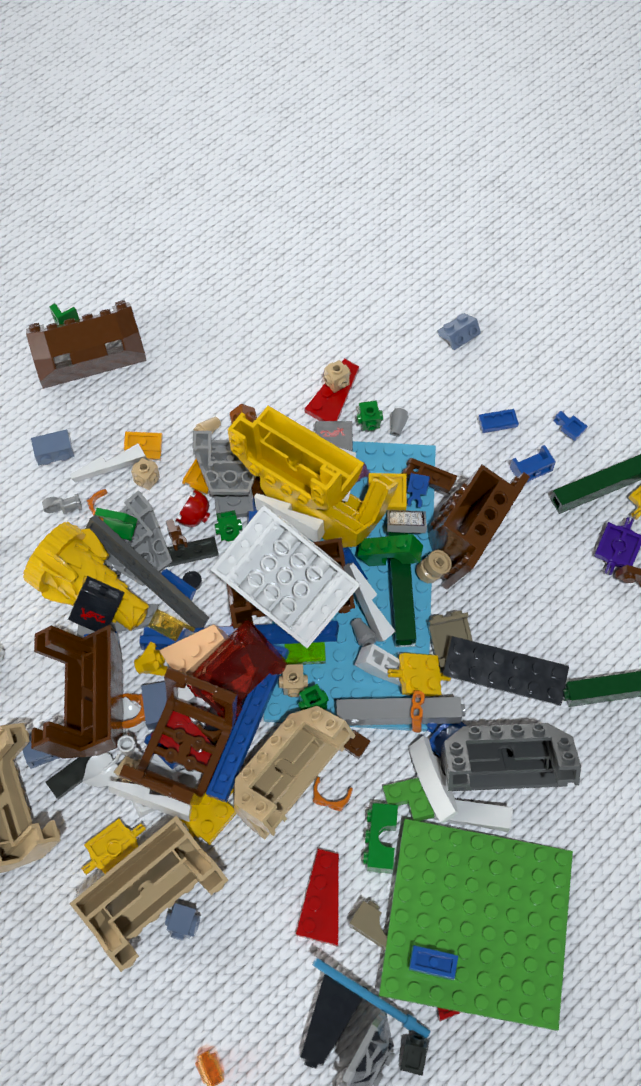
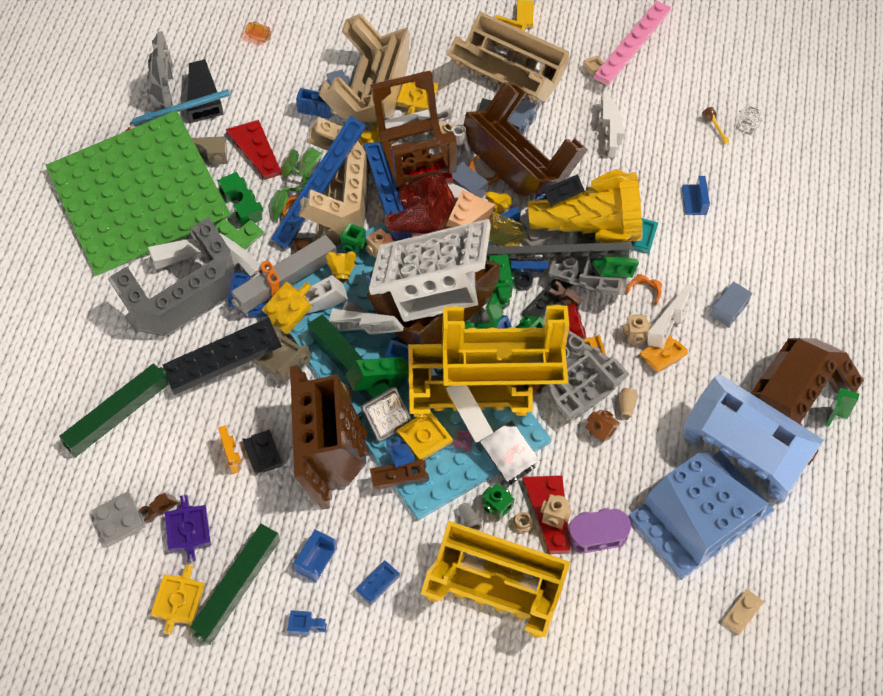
camera: 140 degrees right, 5 degrees down
light grey connector [42,493,82,515] -> none
pearl dark grey bracket [400,1034,429,1076] -> none
blue plate [409,946,458,980] -> none
sand blue bracket [437,313,481,350] -> none
none -> light orange plate [218,425,242,474]
none -> black plate [242,429,283,475]
none -> bright green plant [270,147,323,222]
none -> blue plate [271,115,367,249]
none -> blue brick [296,88,334,119]
none -> yellow rock [326,251,357,282]
none -> yellow wedge [421,521,570,638]
none -> green hinge [489,254,513,307]
none -> tan plate [513,512,533,532]
none -> medium lavender brick [568,508,631,554]
none -> medium blue wedge [628,451,775,580]
none -> light blue wedge [682,374,824,502]
none -> tan plate [722,589,764,635]

